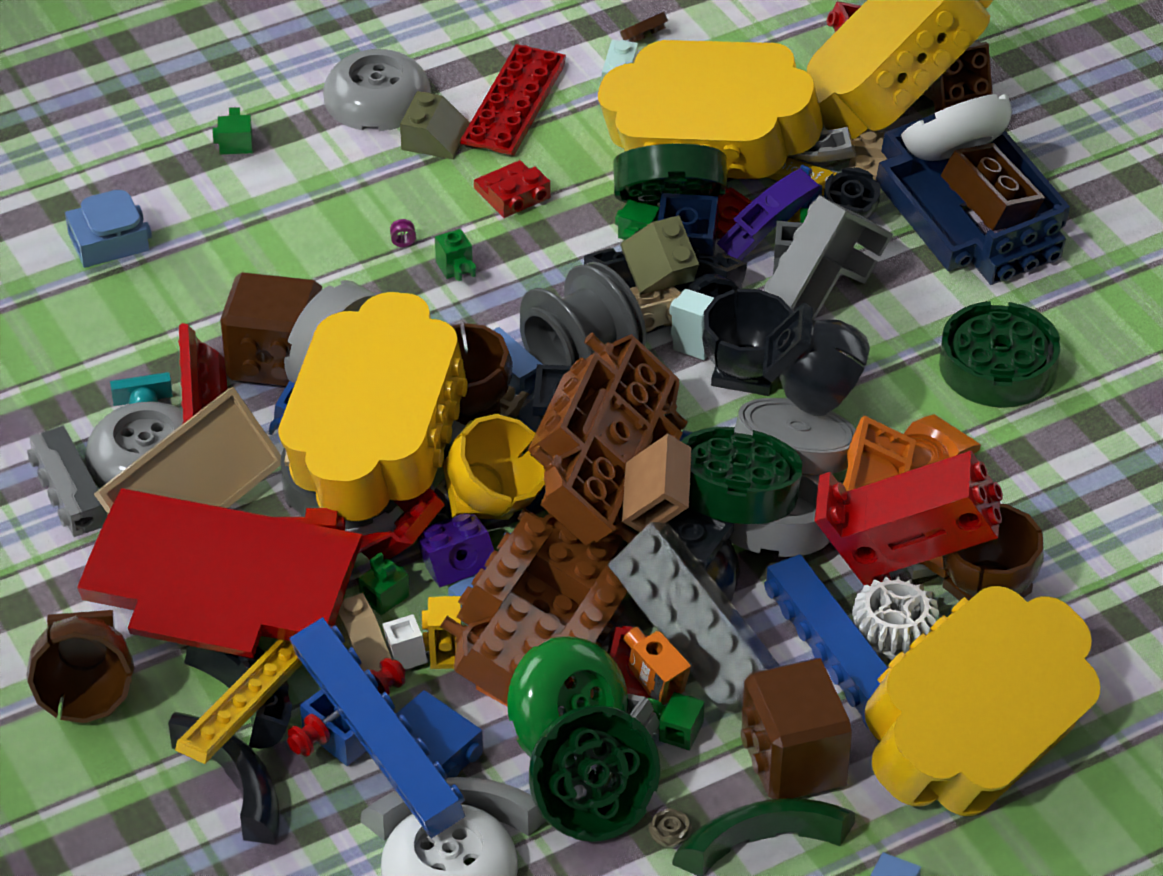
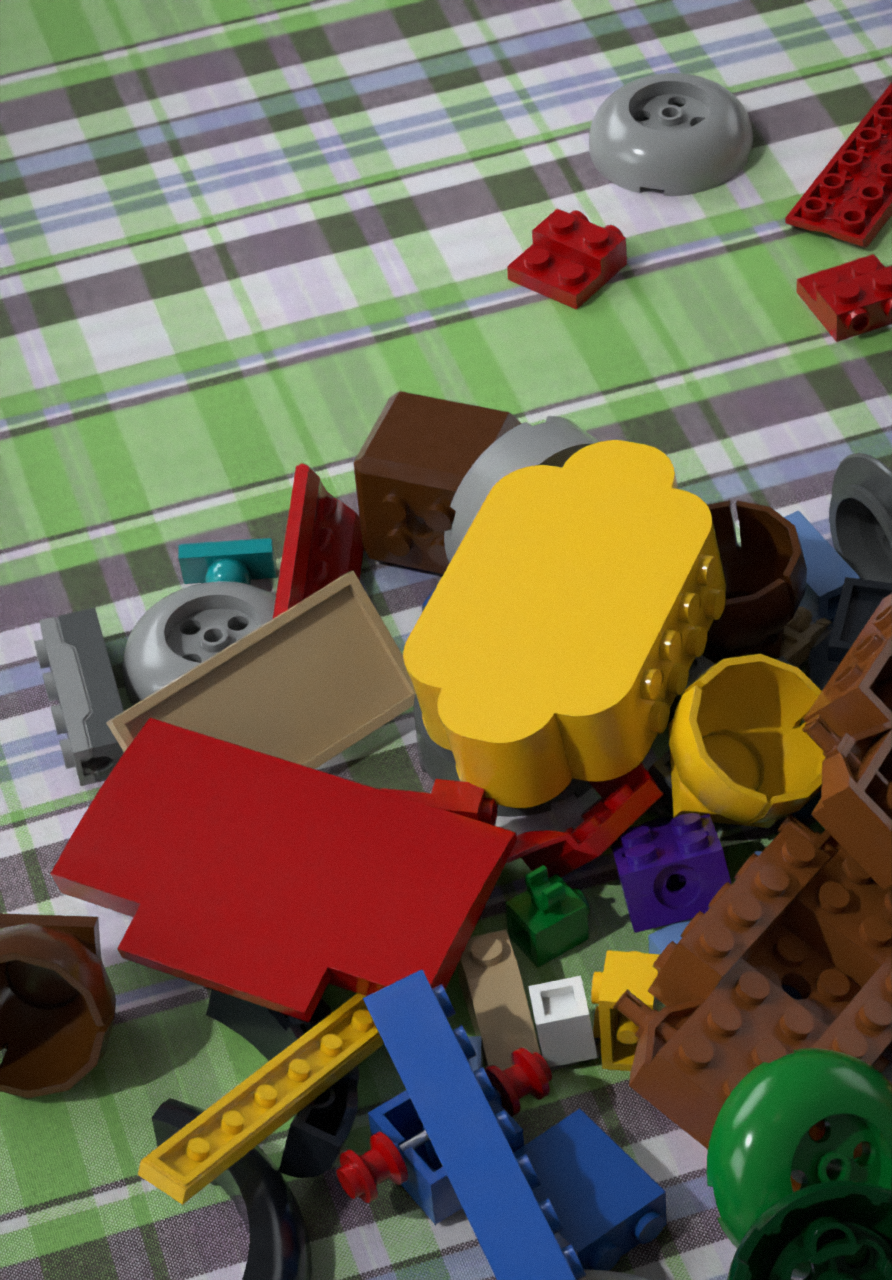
camera: 15 degrees right, 0 degrees up
medium blue brick [65,190,152,268] -> none
green brick [212,107,253,155] -> none
magenta bush [390,219,416,247] -> none
olive slope [400,91,470,159] -> none
green brick [435,229,476,282] -> none
none -> red plate [507,208,627,310]

